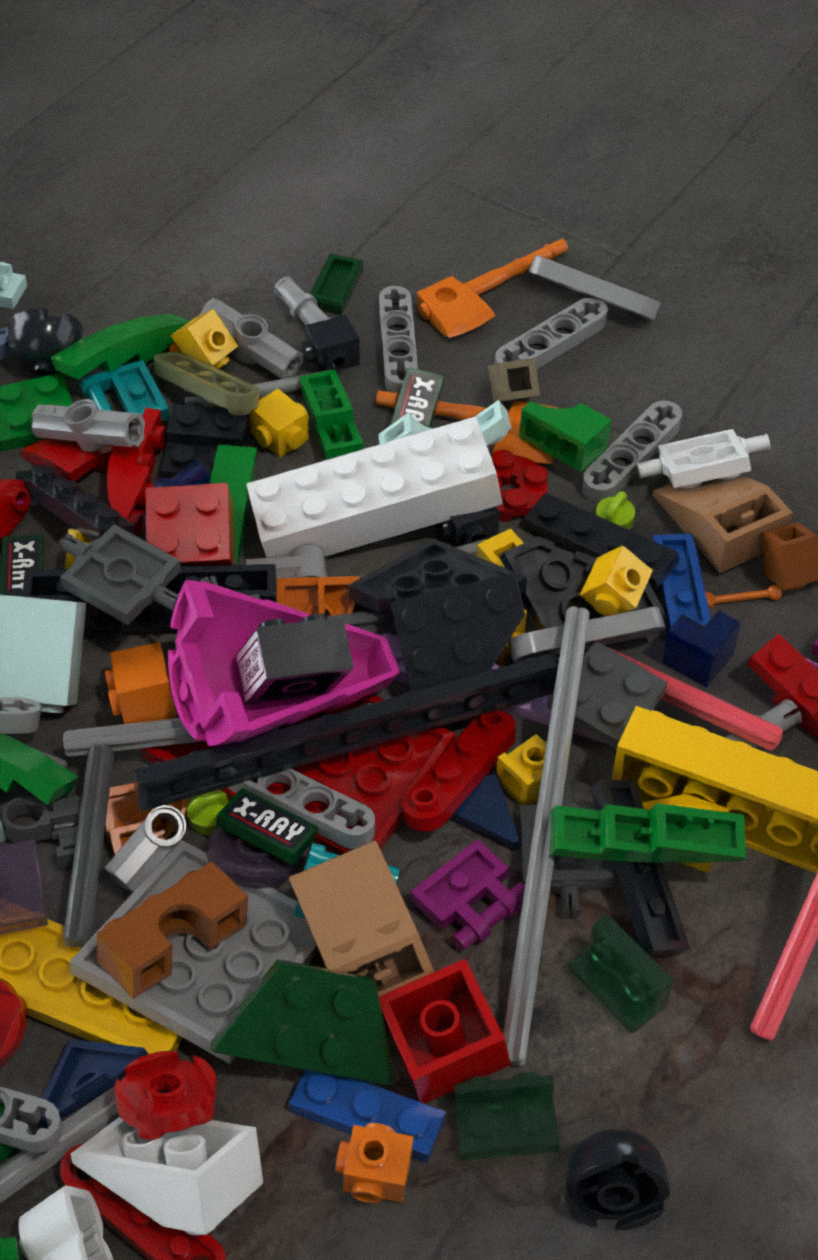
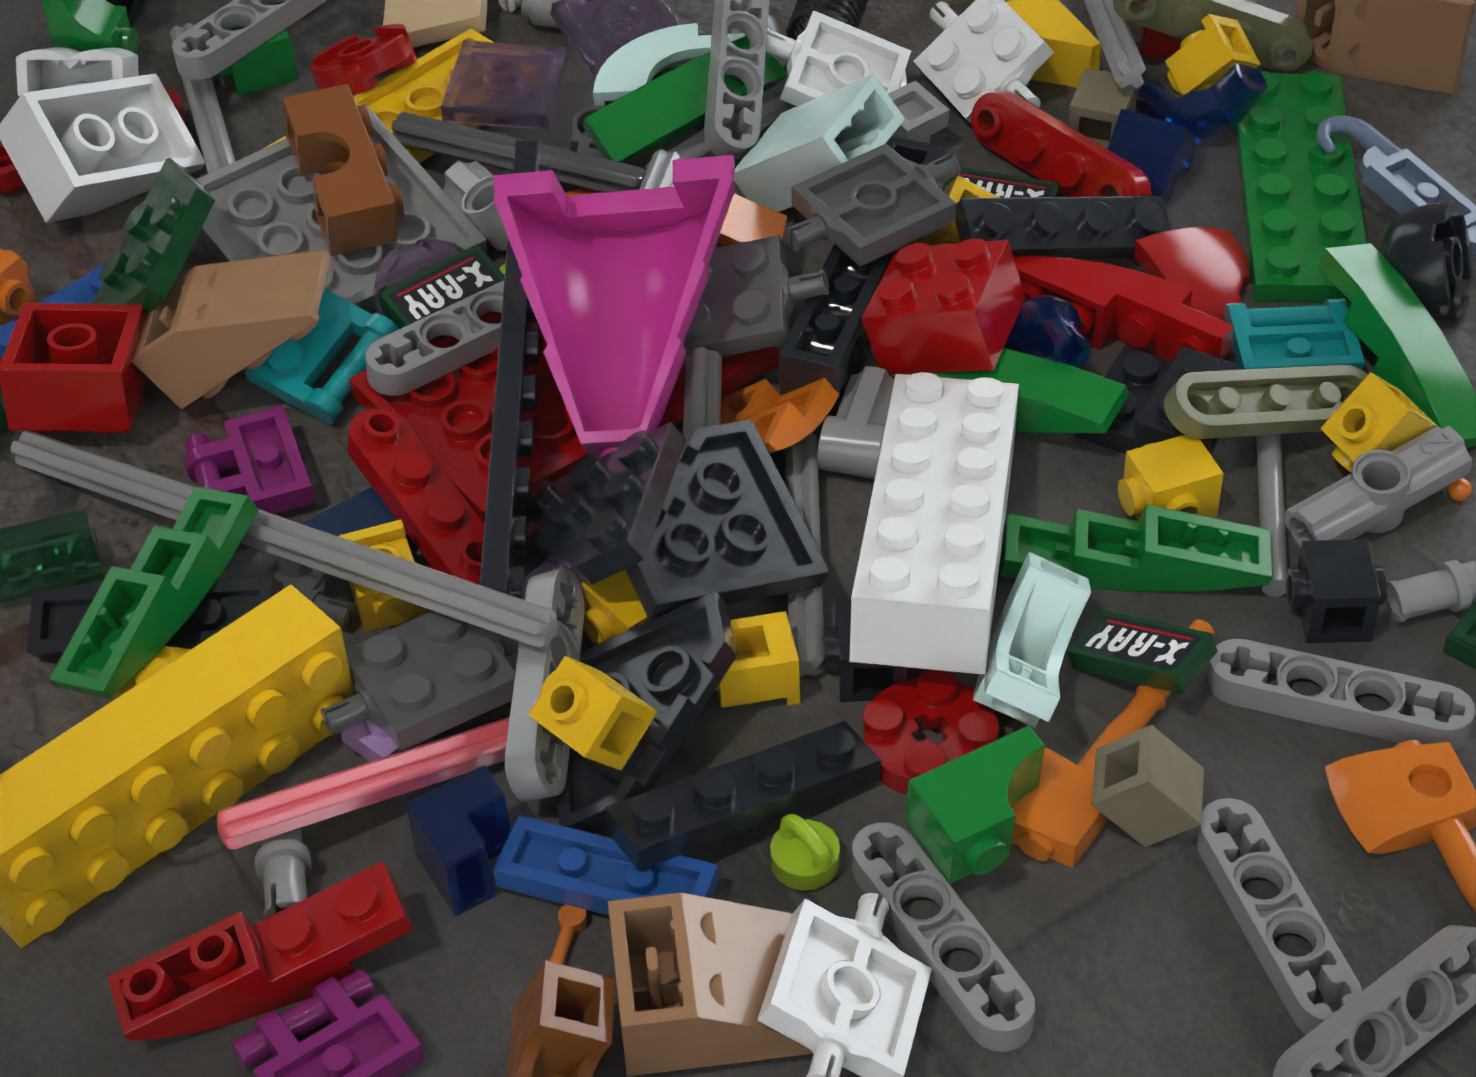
camera: 115 degrees right, 5 degrees down
light grey piece [31,399,145,452] -> none
dark blue tile [37,1039,149,1128] -> none
red plate [115,1051,217,1140] -> none
black brick [236,614,354,705] -> none

